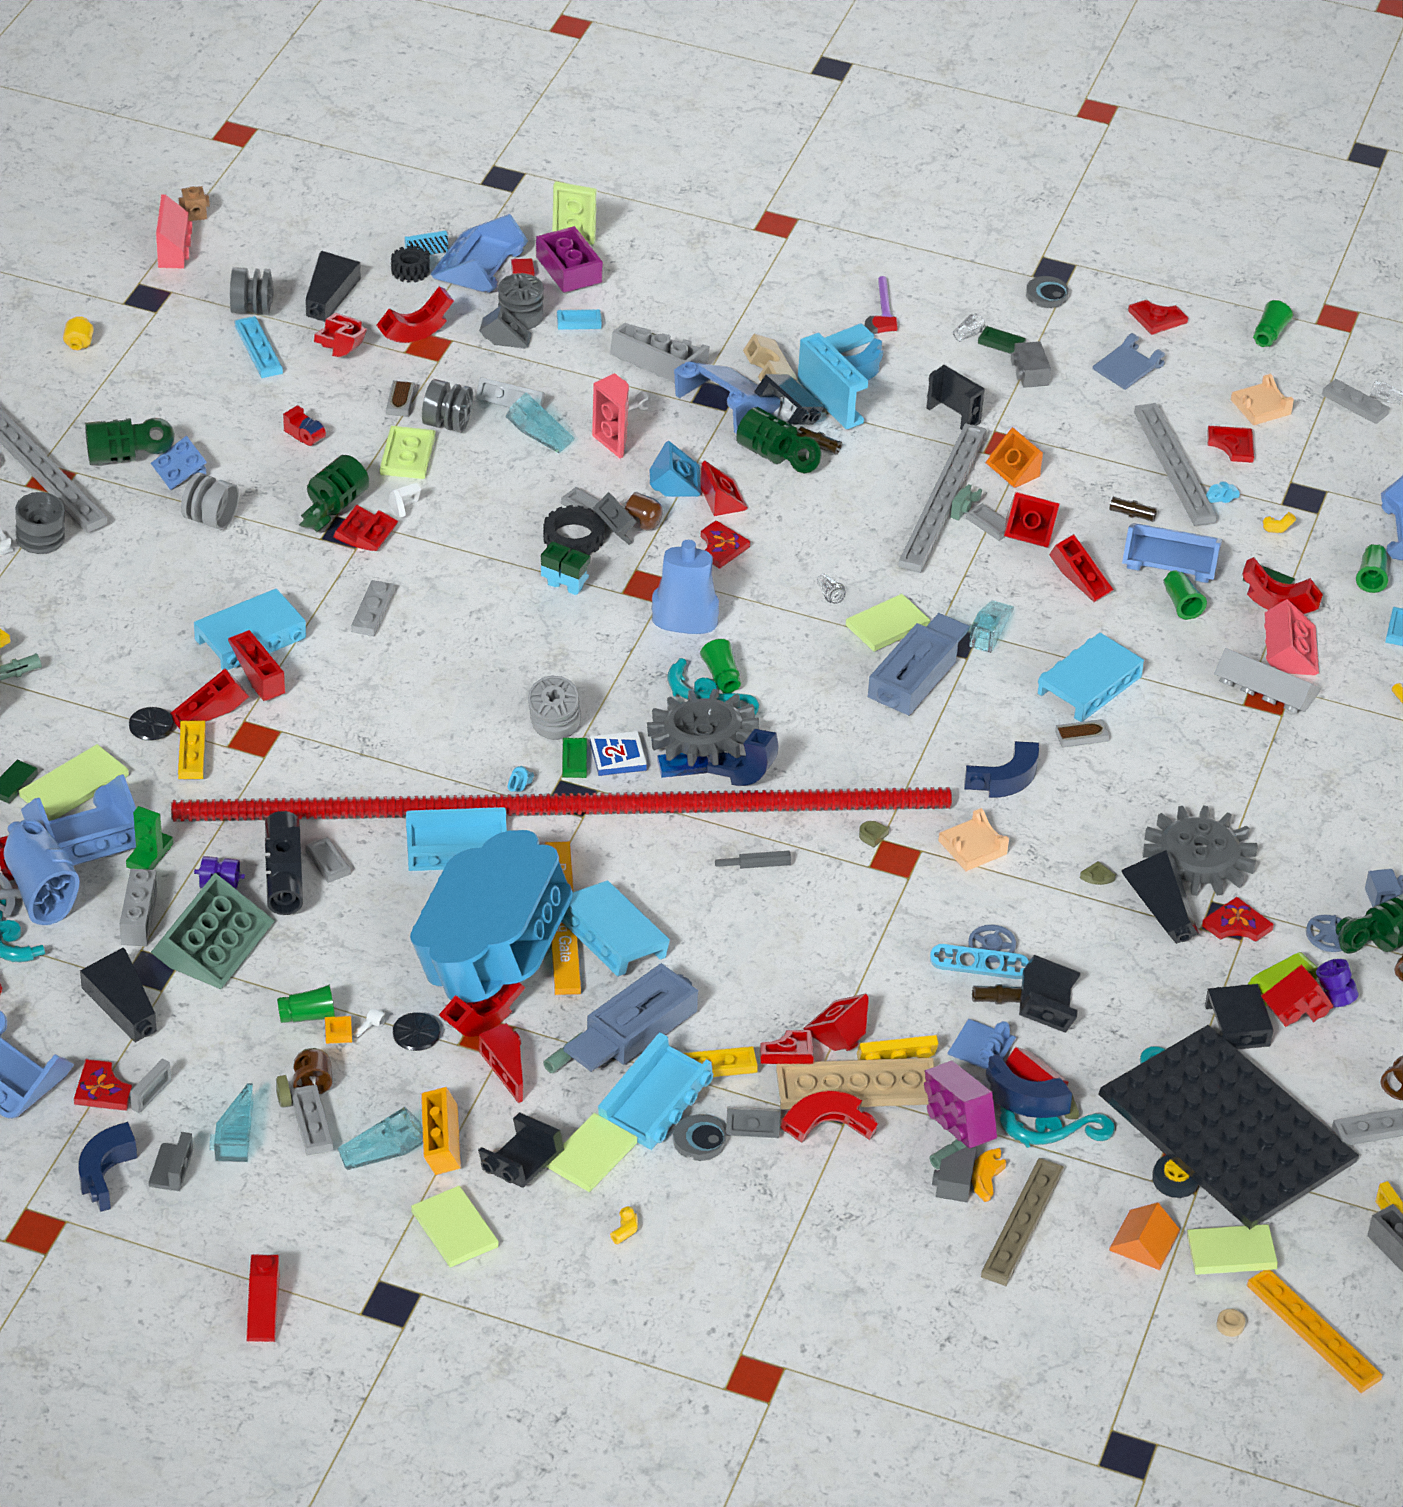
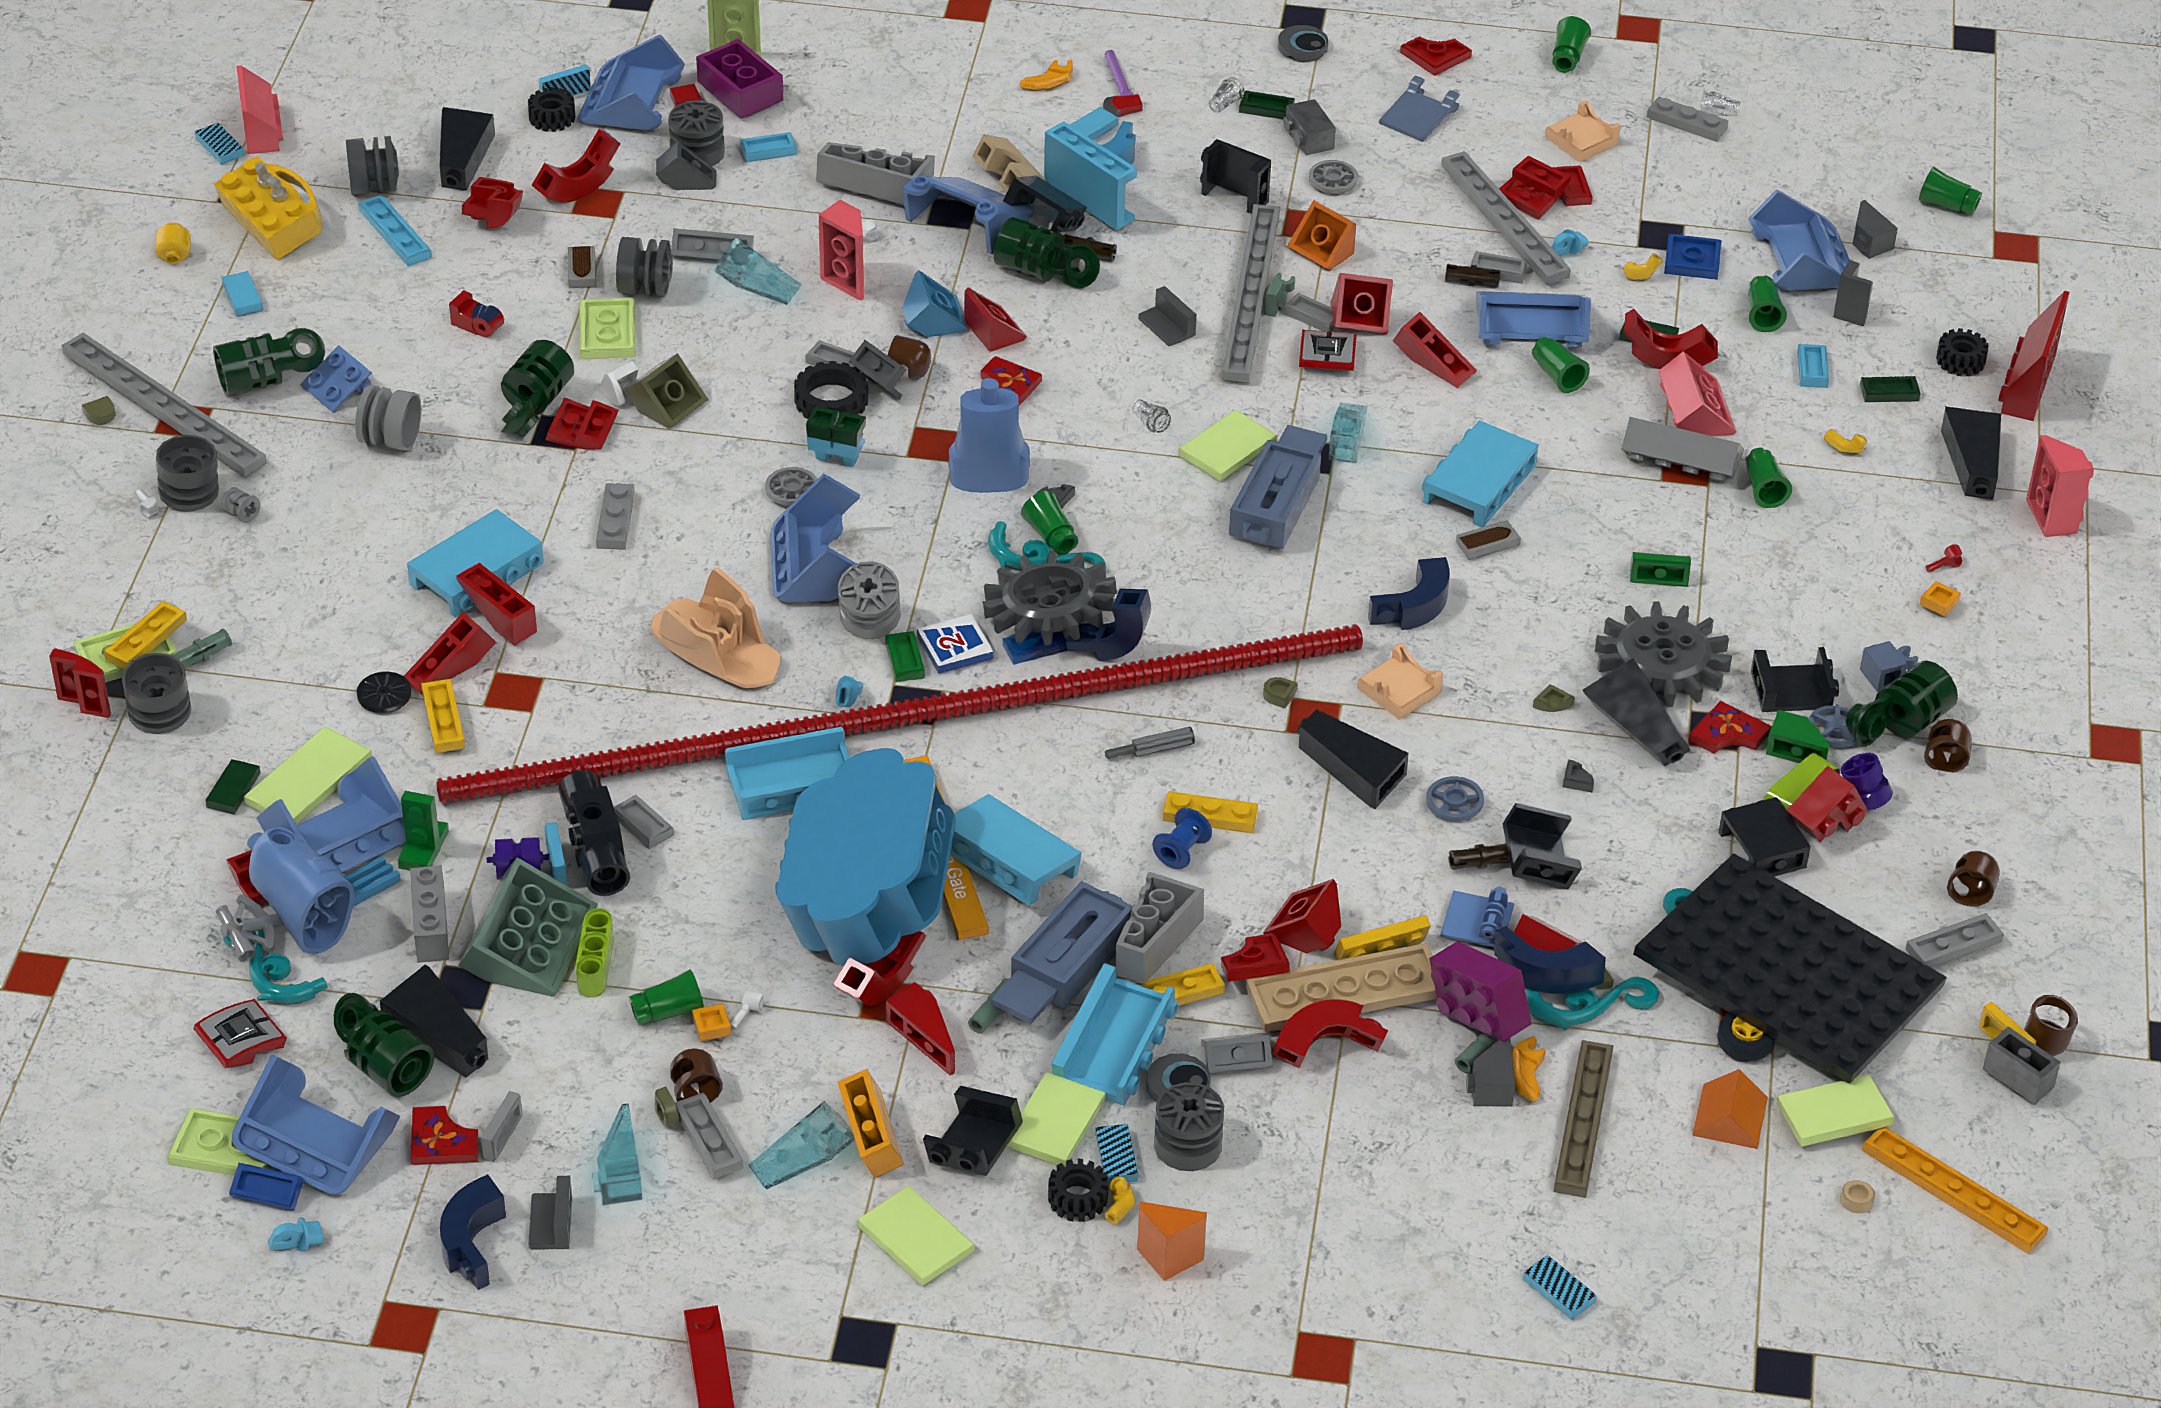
camera: 10 degrees left, 0 degrees up
medium nougat brick [178,186,210,221] -> none
black wheel [393,1012,440,1051] -> none
medium azure beam [930,944,1029,979] -> none
none -> medium azure tile [195,122,244,164]
none -> yellow piece [214,156,322,261]
none -> light grey bush [221,487,260,523]
none -> medium azure tile [222,271,263,316]
none -> dark green cylinder [333,993,435,1097]
none -> dark azure tile [344,856,401,906]
none -> medium azure tile [545,822,567,886]
none -> lime beam [576,908,614,997]
none -> olive slope [624,353,709,429]
none -> light nougat piece [651,567,781,688]
none -> light grey wheel [765,467,817,506]
none -> medium blue windscreen [770,473,860,603]
none -> light orange piece [1020,60,1073,91]
none -> dark grey tile [1037,484,1075,509]
none -> black tyre [1048,1159,1108,1222]
none -> tile [1095,1124,1138,1184]
none -> light grey wedge [1116,872,1204,984]
none -> orange slope [1137,1201,1207,1281]
none -> dark grey panel [1138,286,1197,346]
none -> blue hose [1152,808,1212,869]
none -> dark grey wheel [1154,1082,1224,1171]
none -> yellow plate [1163,791,1258,833]
none -> black slope [1297,709,1409,809]
none -> slope [1299,329,1357,371]
none -> light grey wheel [1309,160,1358,195]
none -> light grey tile [1470,251,1528,284]
none -> red slope [1499,156,1571,220]
none -> medium azure tile [1523,1255,1596,1320]
none -> dark grey tile [1563,759,1594,793]
none -> green brick [1630,552,1691,587]
none -> blue tile [1664,234,1722,280]
none -> green plant [1746,447,1792,508]
none -> black panel [1751,647,1839,712]
none -> green slope [1766,710,1830,763]

